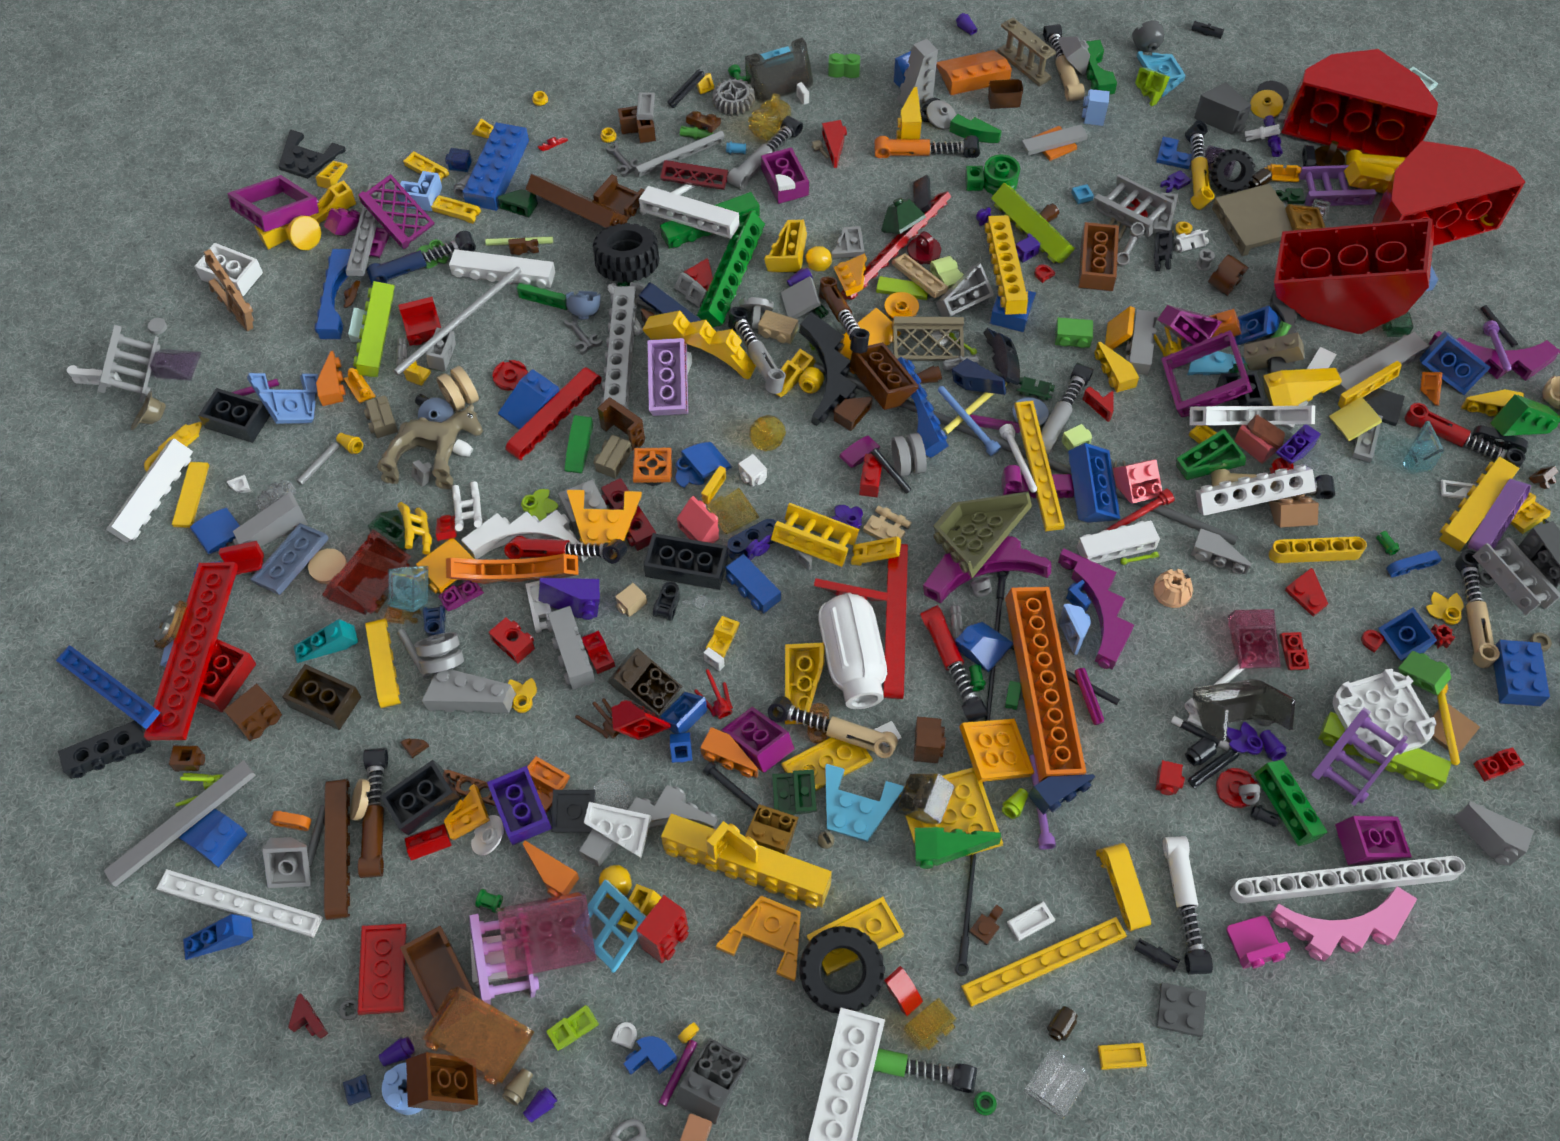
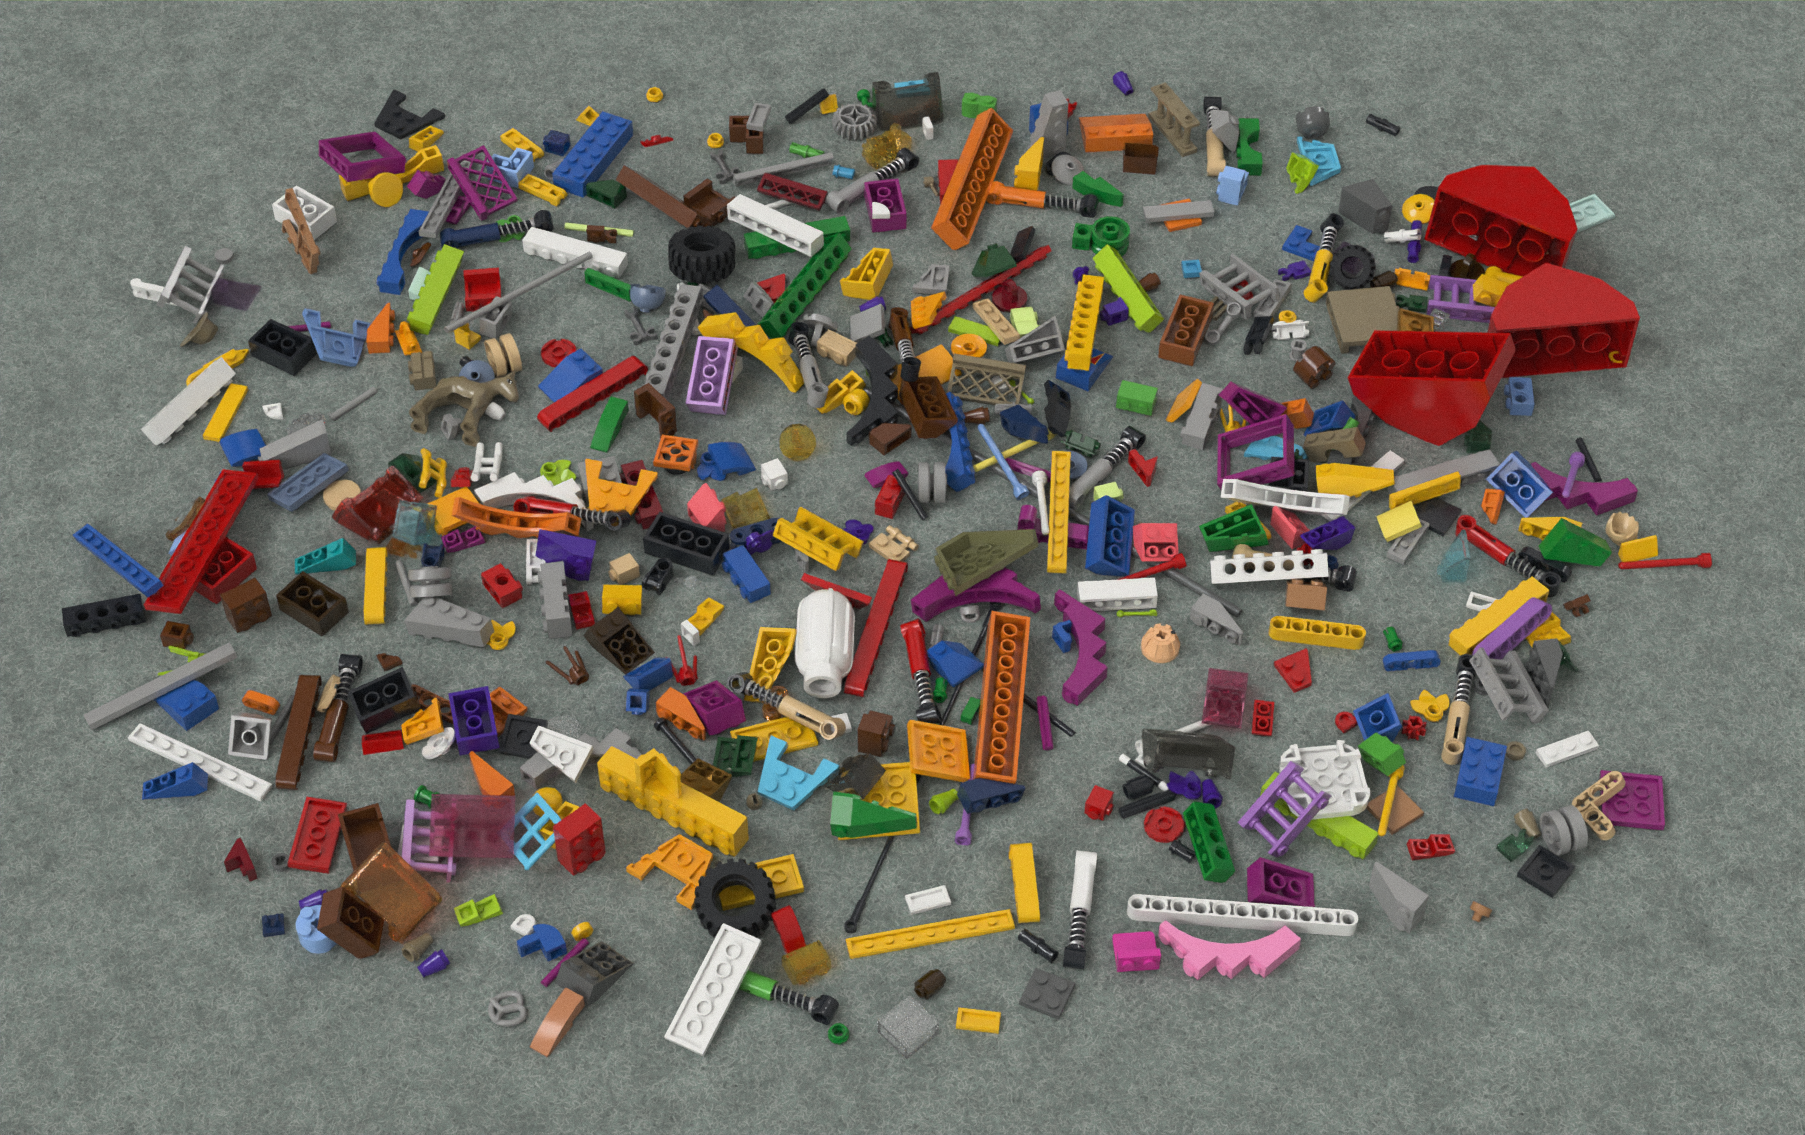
camera: 10 degrees right, 10 degrees down
yellow cone [336,433,363,454] -> none
dark tan brick [593,435,632,479] -> none
red slope [612,700,671,740] -> none
reddish brown wing [686,111,721,133] -> none
yellow tile [701,466,726,505] -> none
yellow hair [806,246,832,272] -> none
yellow plate [851,536,901,566] -> none
reddish brown plate [969,904,1003,945] -> none
red tile [1034,265,1055,283] -> none
light blue slope [1058,604,1091,655] -> none
yellow slope [1094,342,1139,393] -> none
light grey tile [1238,784,1261,805] -> none
copper slope [1248,414,1285,450] -> none
none -> yellow brick [602,584,642,615]
none -> orange brick [931,108,1013,250]

